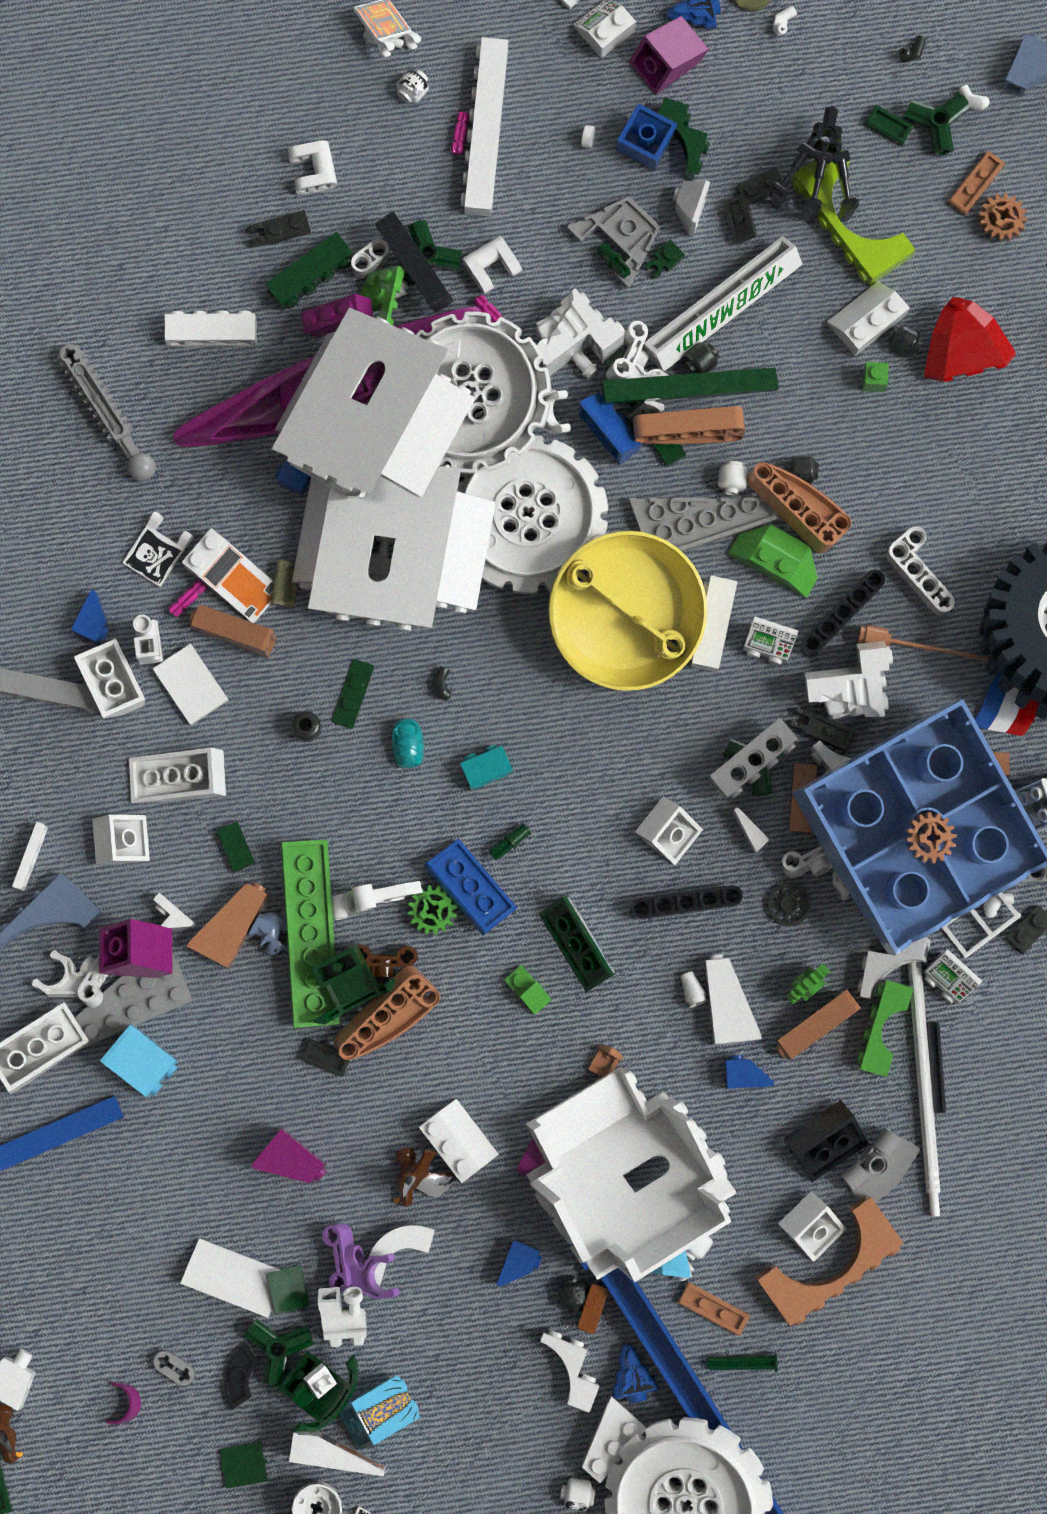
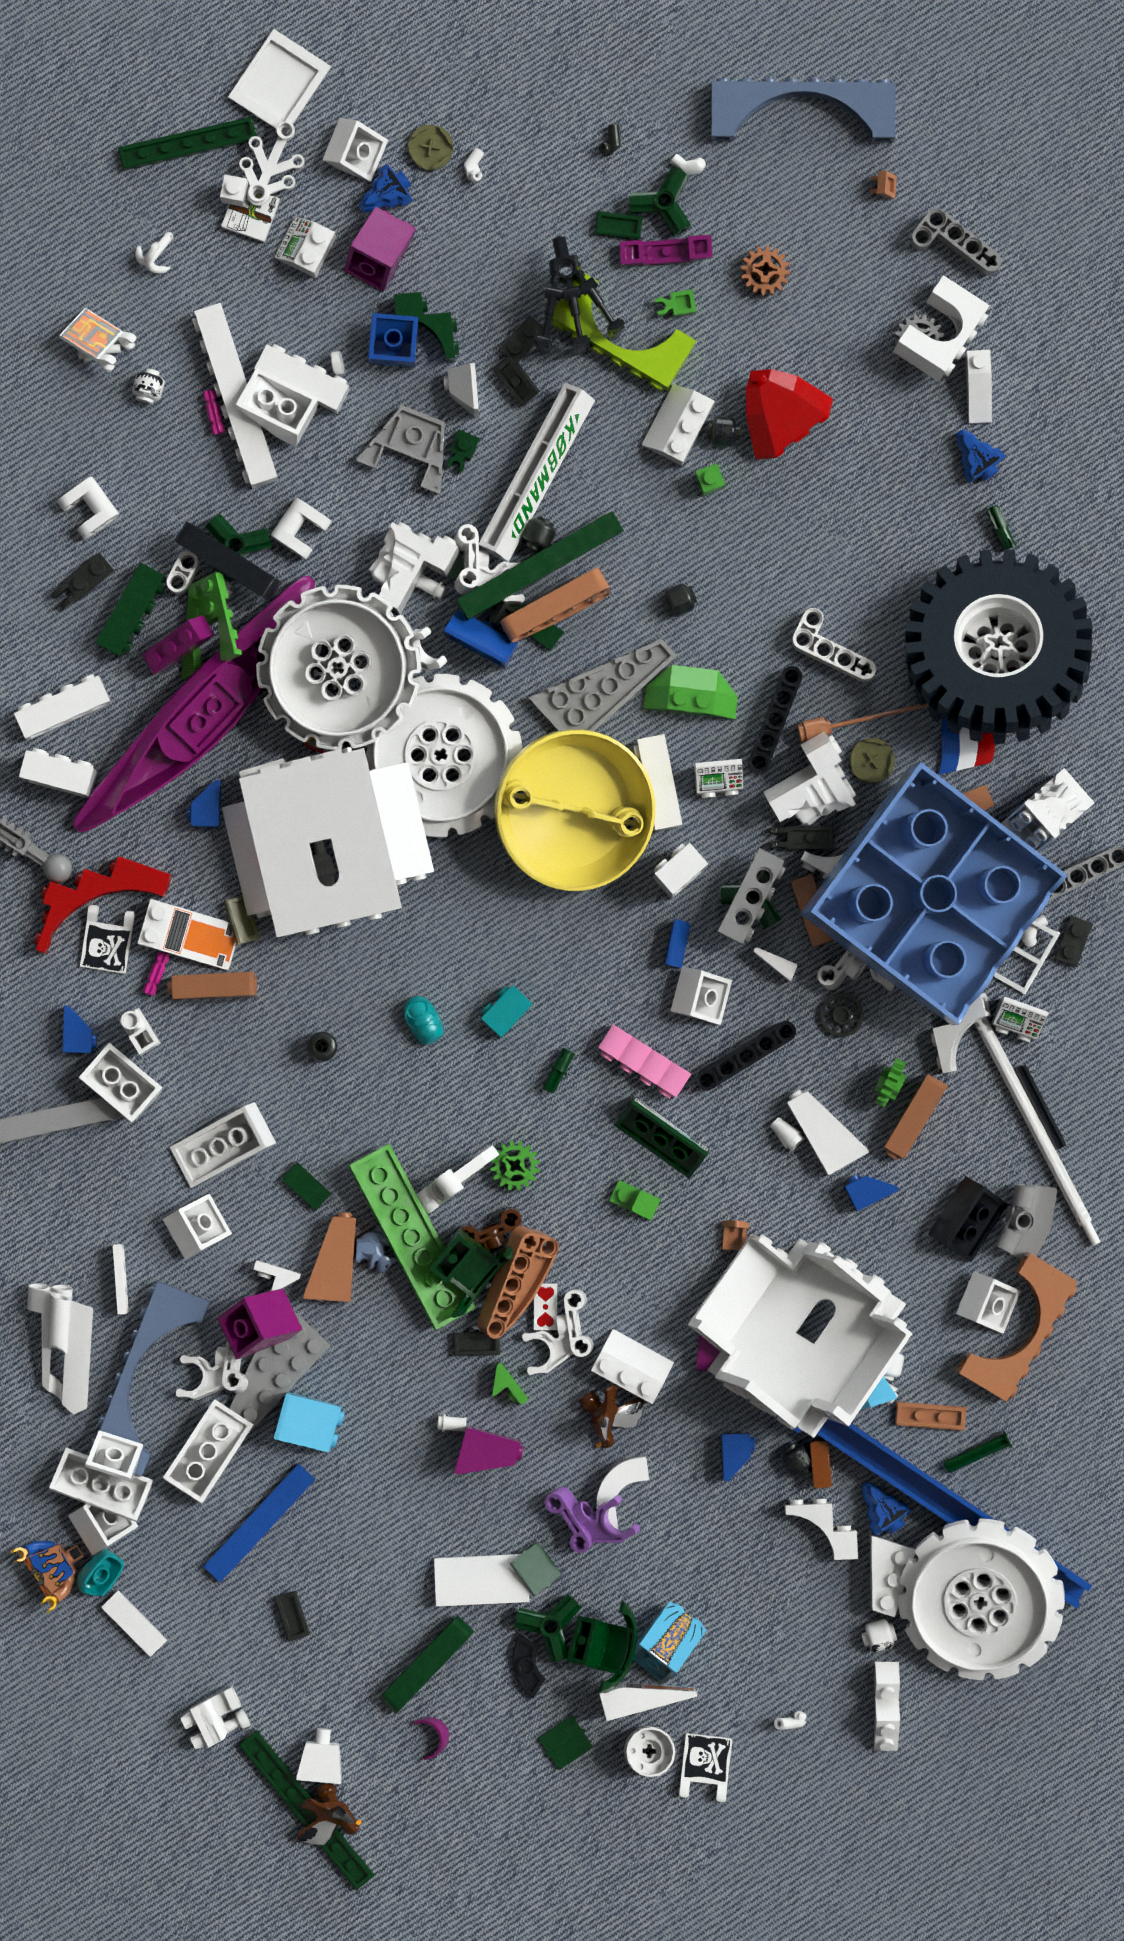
camera: 25 degrees left, 5 degrees up
white tile [153,644,229,725] -> none
light grey beam [154,1350,195,1386] -> none
white panel [272,307,475,499] -> none
white tile [303,1363,337,1399] -> none
white hips [318,1287,367,1347] -> none
dark green piece [332,659,374,729] -> none
blue tile [424,838,517,936] -> none
pearl dark grey arm [431,666,451,701] -> none
dark pink axle [474,295,505,323] -> none
dark green axle [597,243,631,279] -> none
white head [718,461,748,496] -> none
nougat beam [747,462,852,553] -> none
bright green arch [856,979,914,1077] -> none
nougat gear [904,812,957,864] -> none
nougat tile [948,150,1006,216] -> none
none -> white brick [19,748,98,798]
none -> red arch [34,856,172,954]
none -> white slope [235,368,318,446]
none -> white brick [254,344,350,414]
none -> pearl dark grey tile [274,1590,311,1642]
none -> dark green beam [379,1615,475,1714]
none -> white pin [437,1414,467,1432]
none -> bright green slope [492,1362,529,1405]
none -> white piece [522,1289,594,1375]
none -> white tile [534,1283,557,1330]
none -> bright pink brick [598,1024,691,1099]
none -> magenta slope [620,234,713,266]
none -> white brick [653,843,708,899]
none -> bright green plate [655,289,697,317]
none -> blue slope [664,919,690,968]
none -> olive tile [849,738,895,784]

